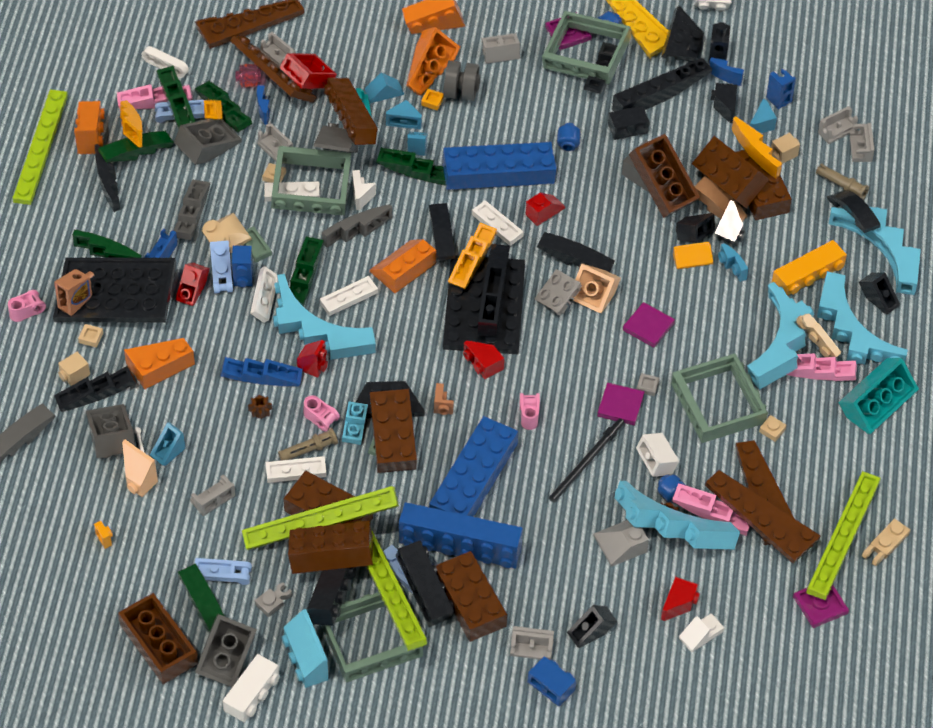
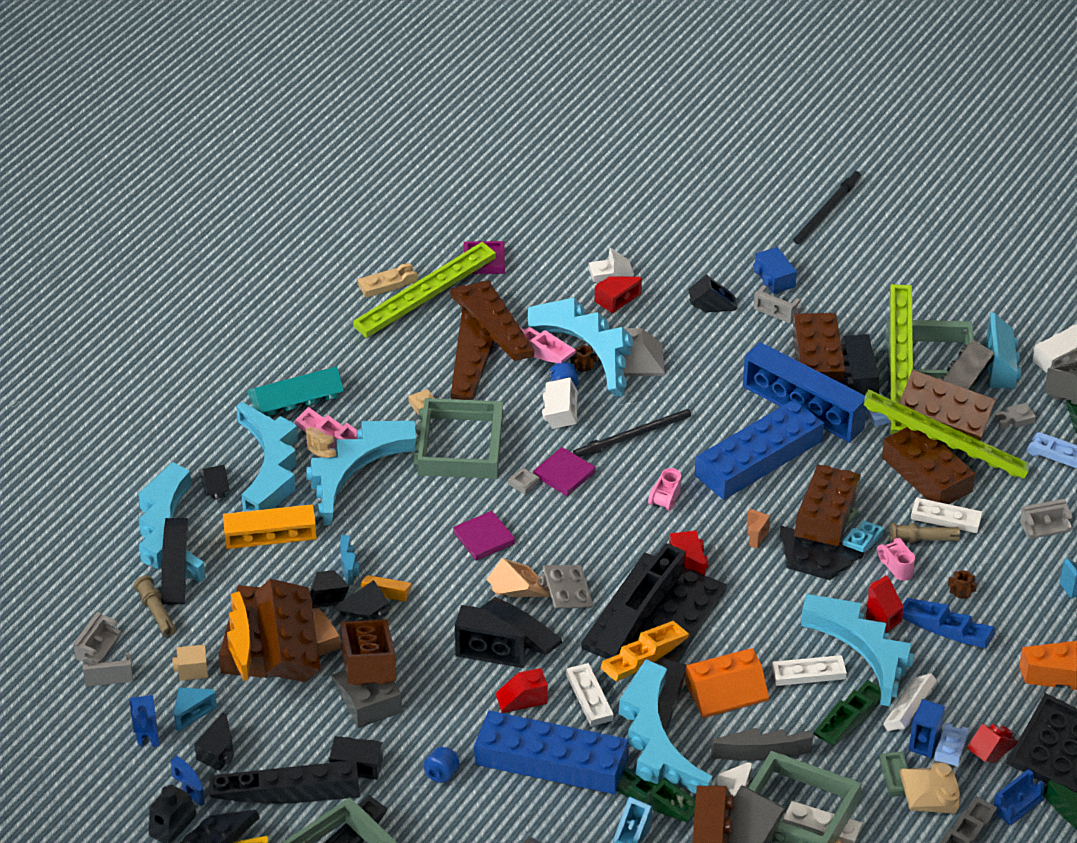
camera: 155 degrees left, 10 degrees down
none -> black slope [455,605,525,668]
none -> medium azure arch [618,659,712,794]

